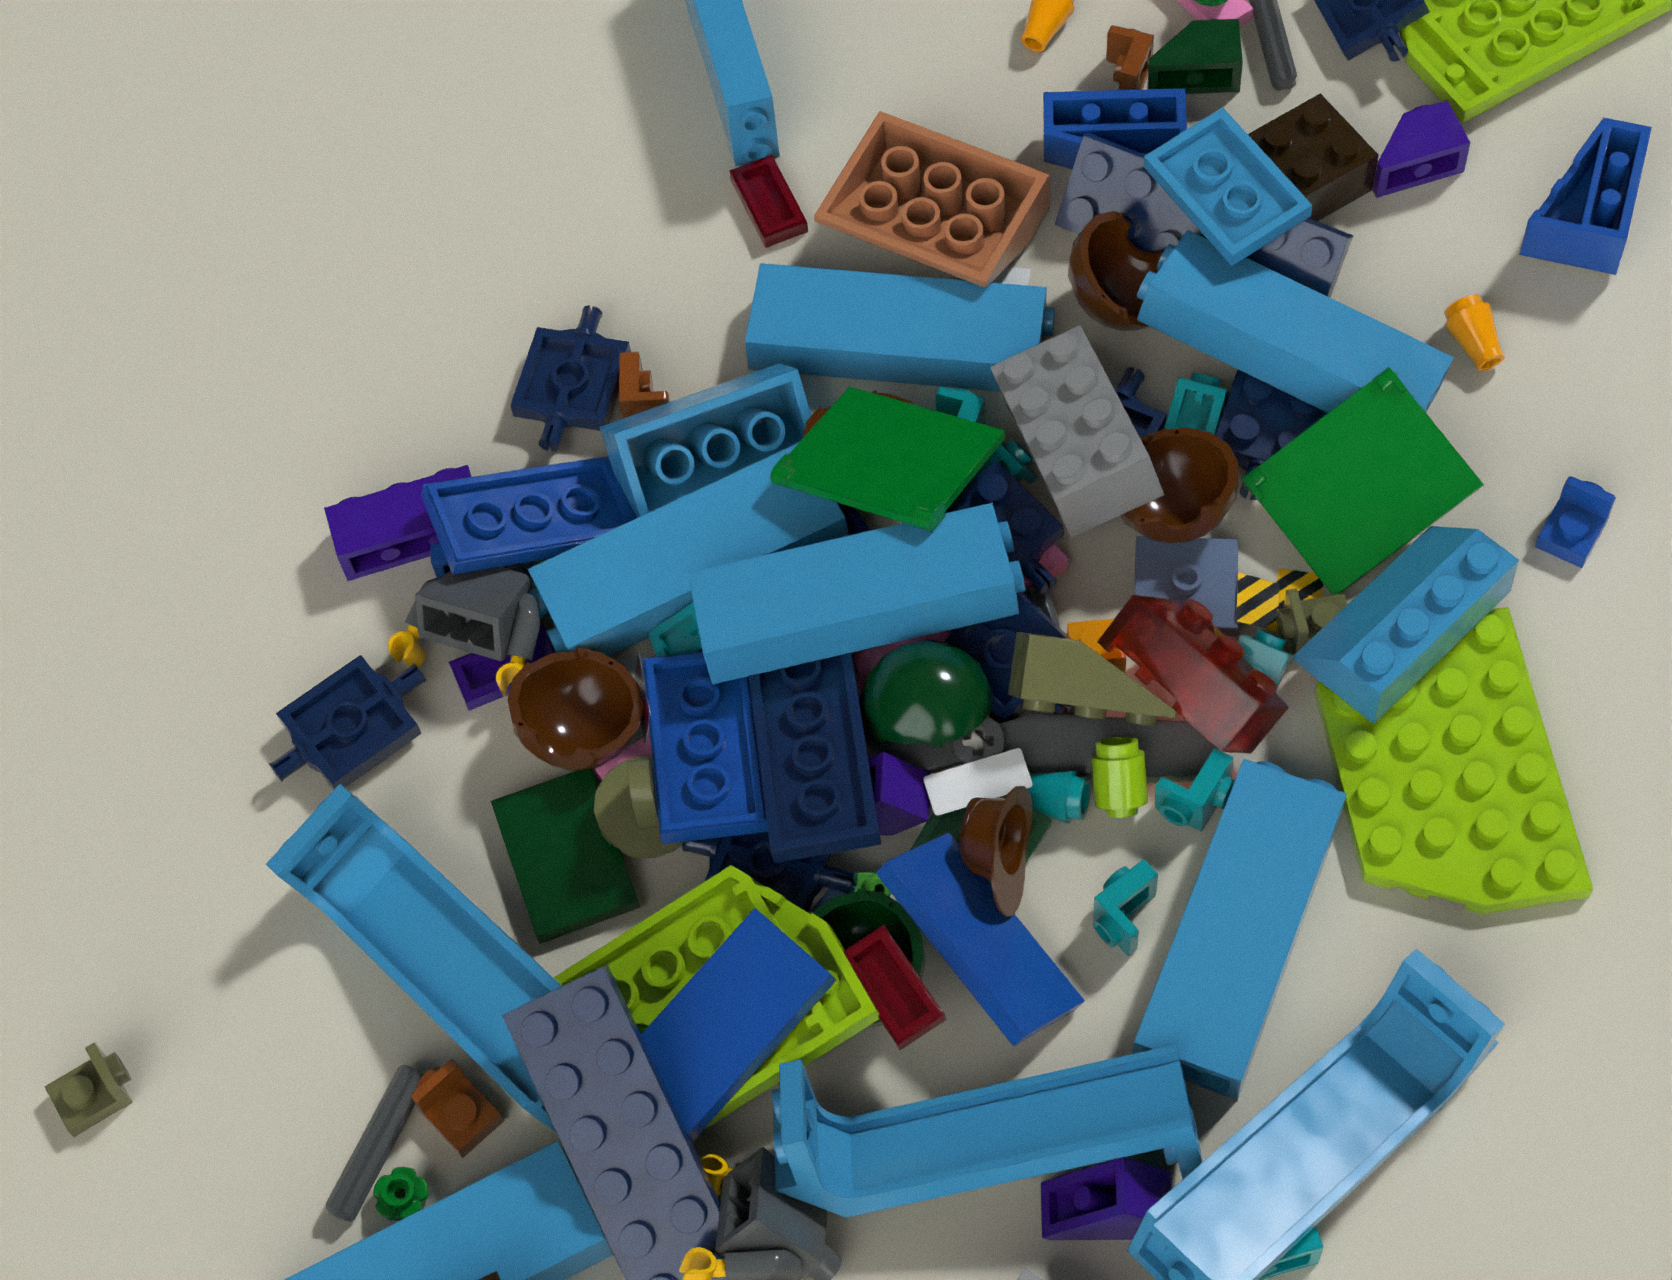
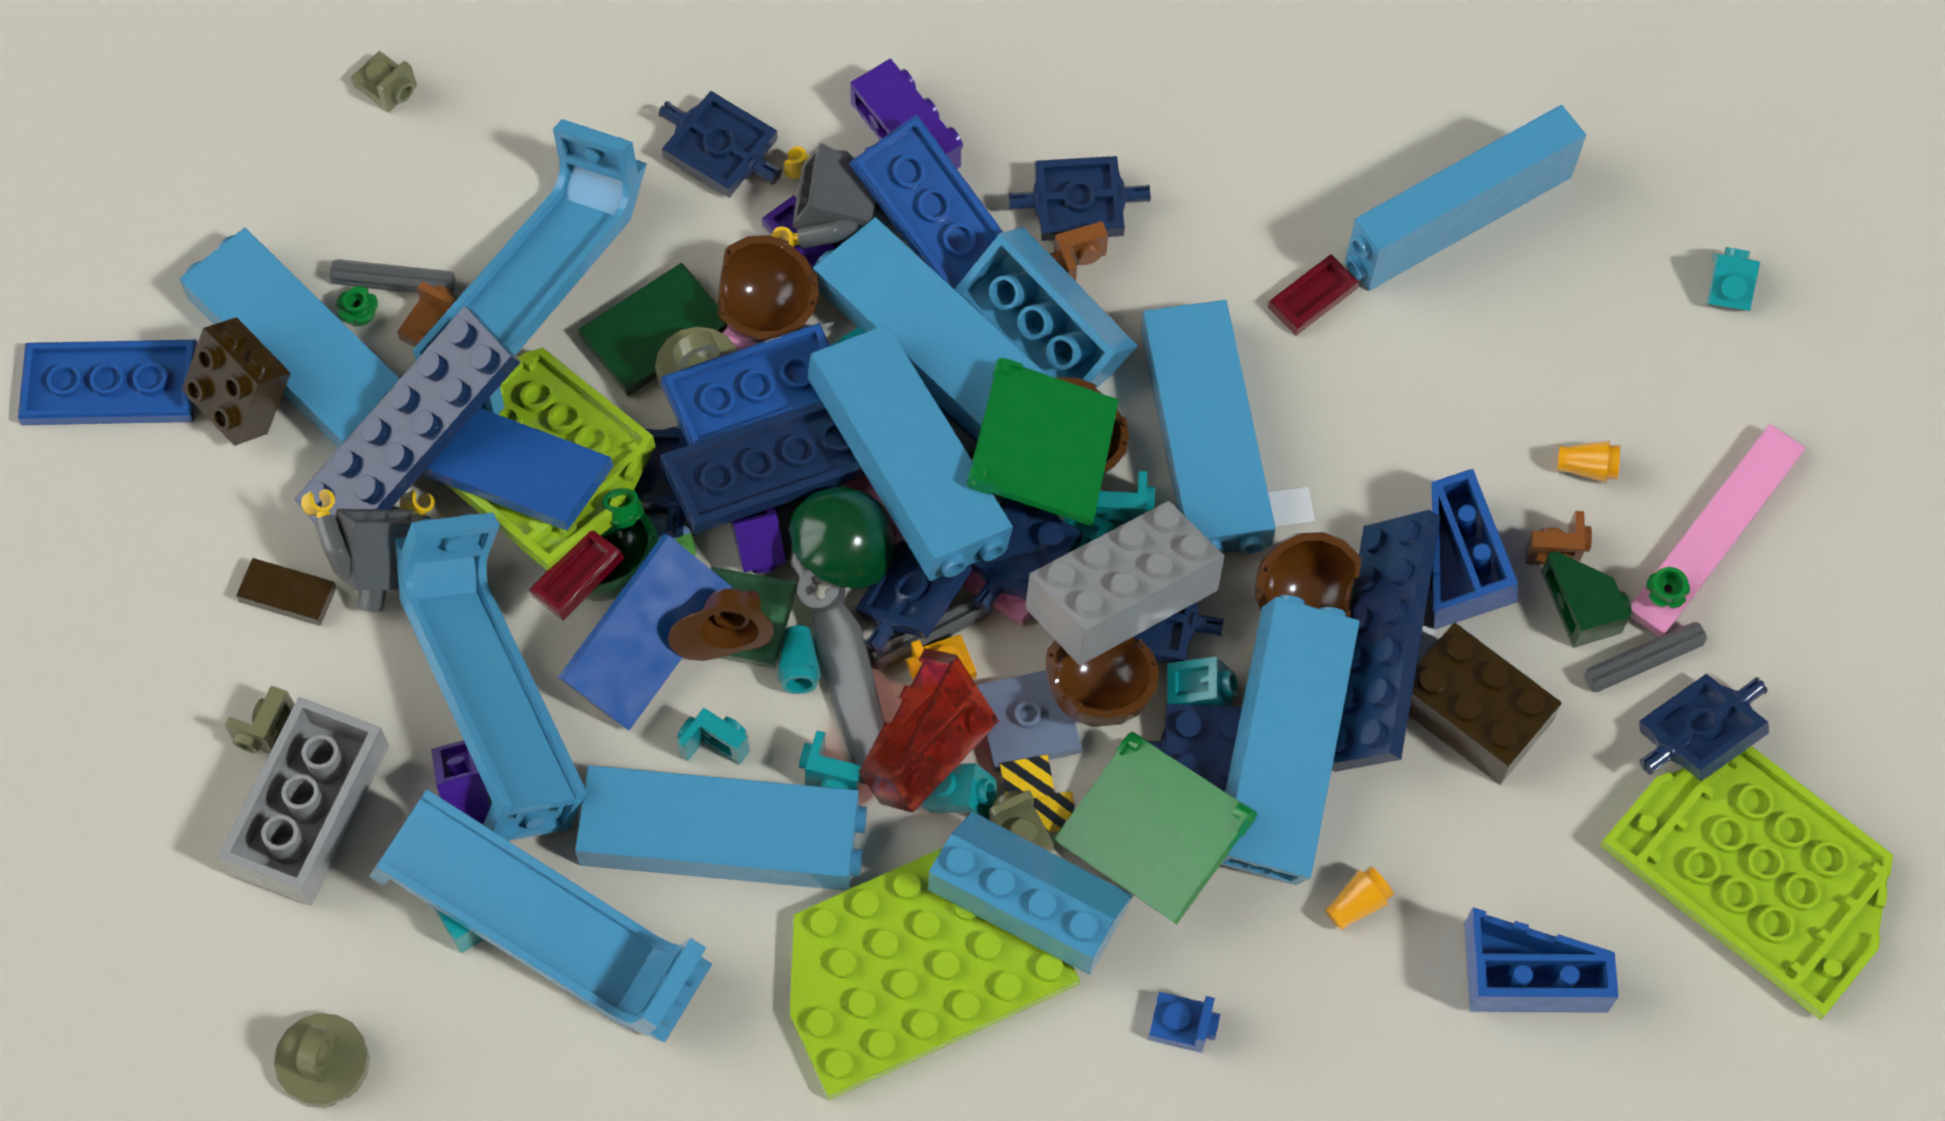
camera: 65 degrees right, 5 degrees up
nougat slope [814,111,1050,288] -> none
white sticker [923,748,1032,816] -> none
olive slope [1008,632,1176,726] -> none
lime brick [1091,736,1148,818] -> none
dark azure plate [1144,107,1312,266] -> none
dark purple slope [1373,100,1471,198] -> none
none -> green plate [603,488,644,528]

